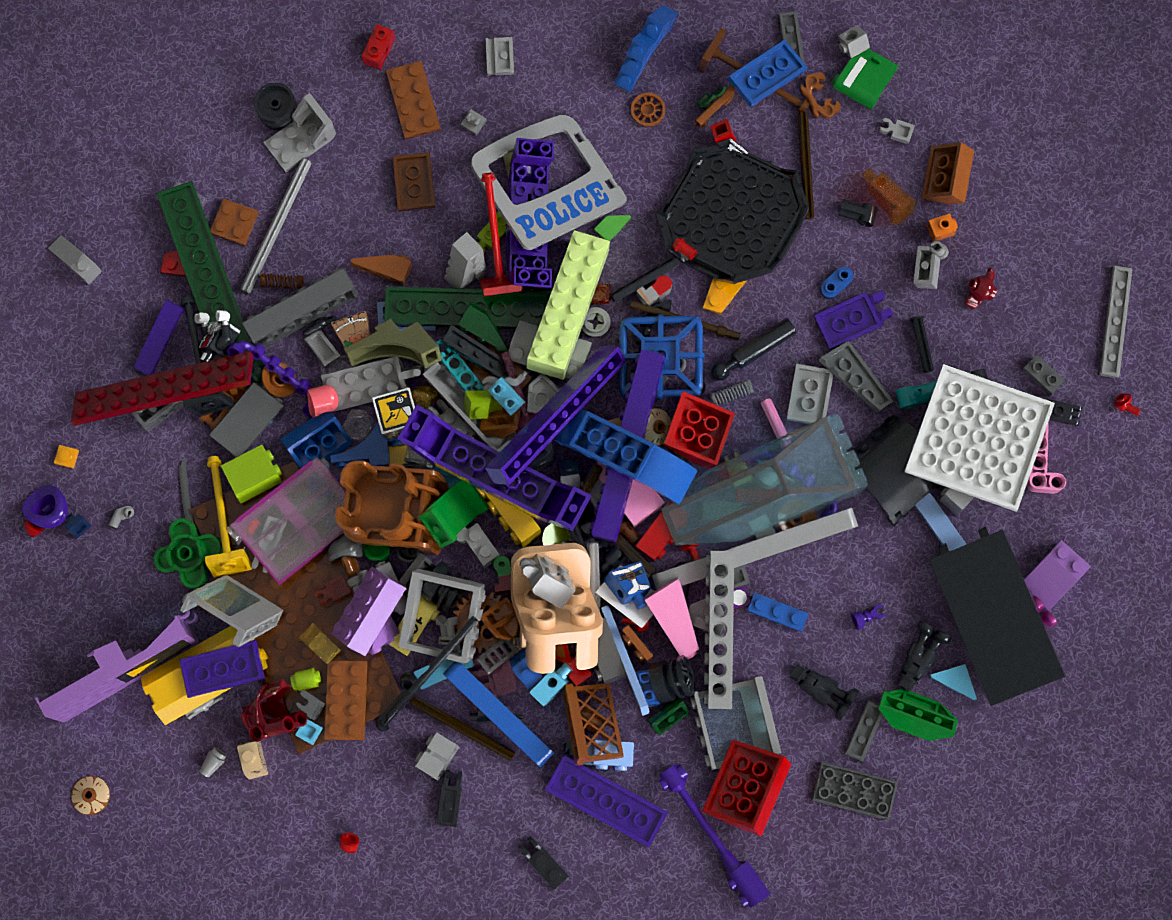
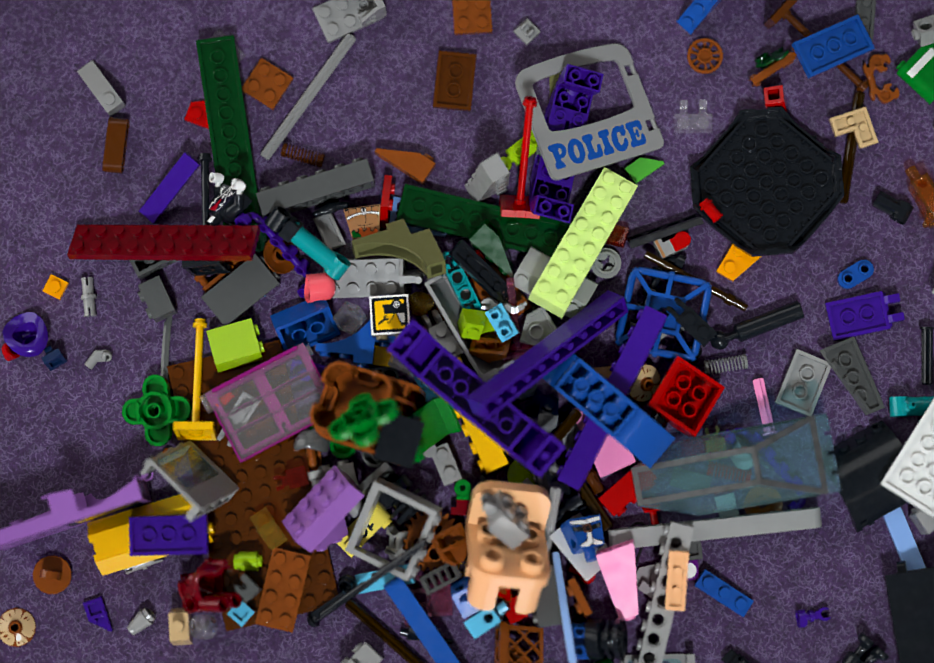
camera: 10 degrees right, 5 degrees up
none -> dark orange tile [33,556,72,594]
none -> light grey pin [81,277,96,317]
none -> dark purple tile [83,596,113,632]
none -> reddish brown beam [102,117,129,174]
none -> dark grey brick [137,275,177,323]
none -> clear head [190,614,218,640]
none -> teal piece [264,205,351,280]
none -> green plant [328,393,399,447]
none -> black panel [373,411,425,469]
none -> red wing [380,175,395,228]
none -> black hinge [665,297,717,347]
none -> light nougat tile [665,550,689,611]
none -> clear plate [673,100,712,134]
none -> tan tile [829,106,878,149]

